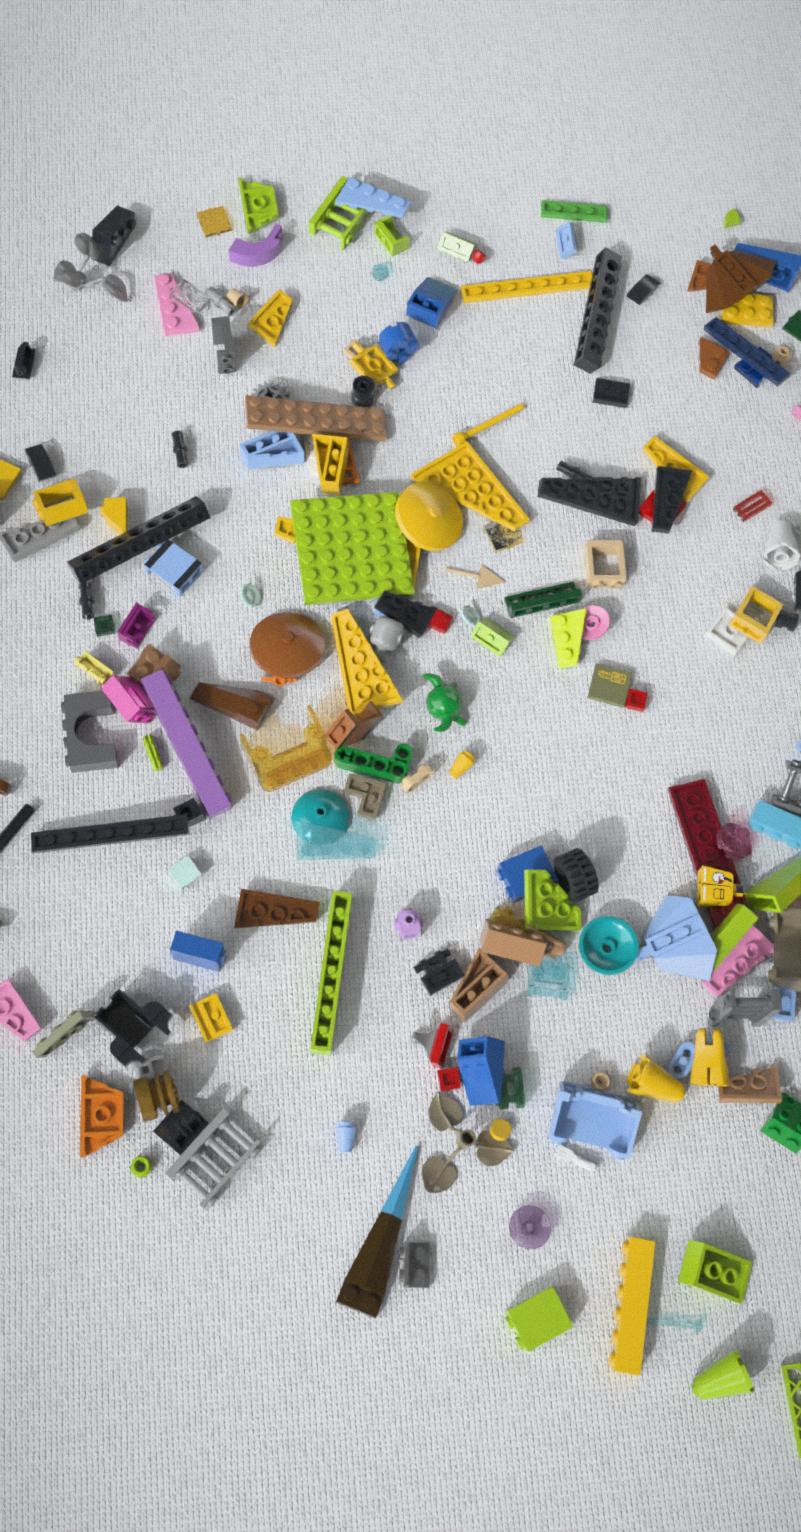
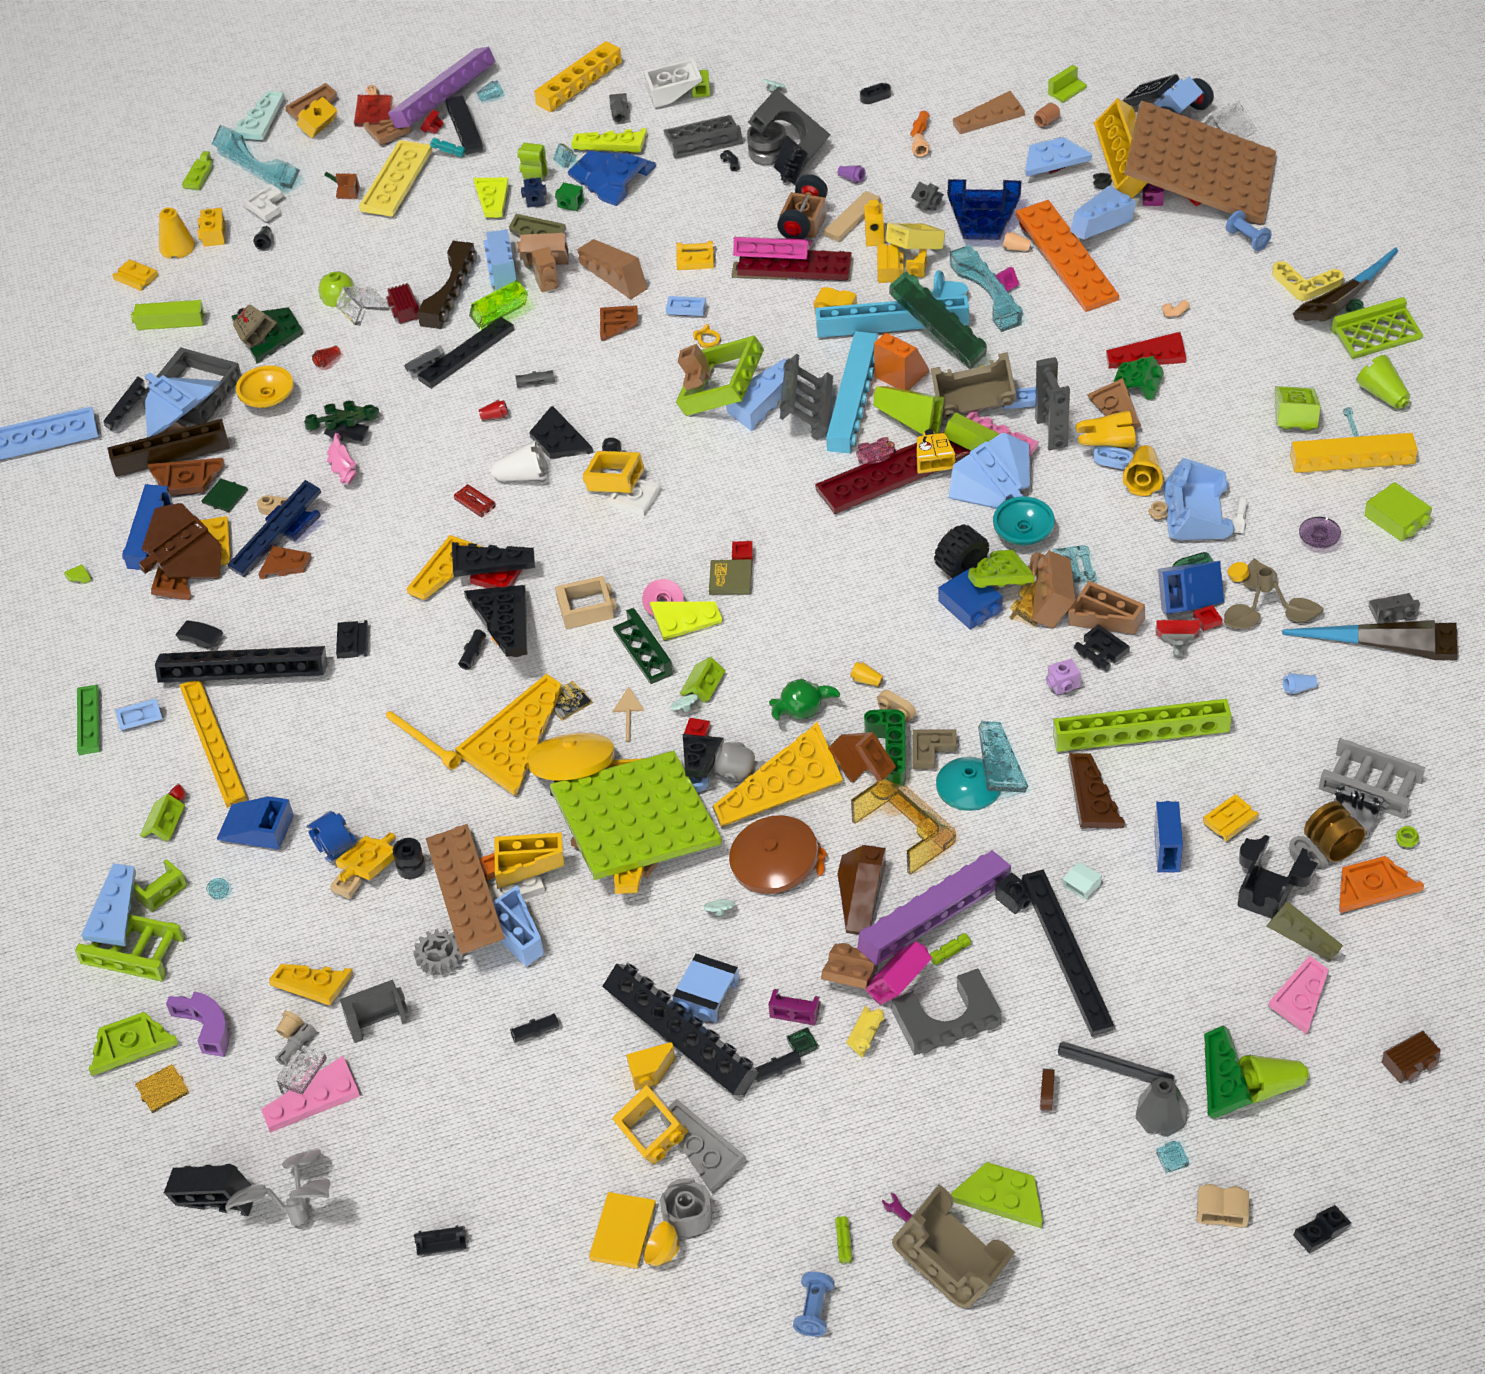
camera: 90 degrees left, 20 degrees down
black slope [24,444,56,482] -> none

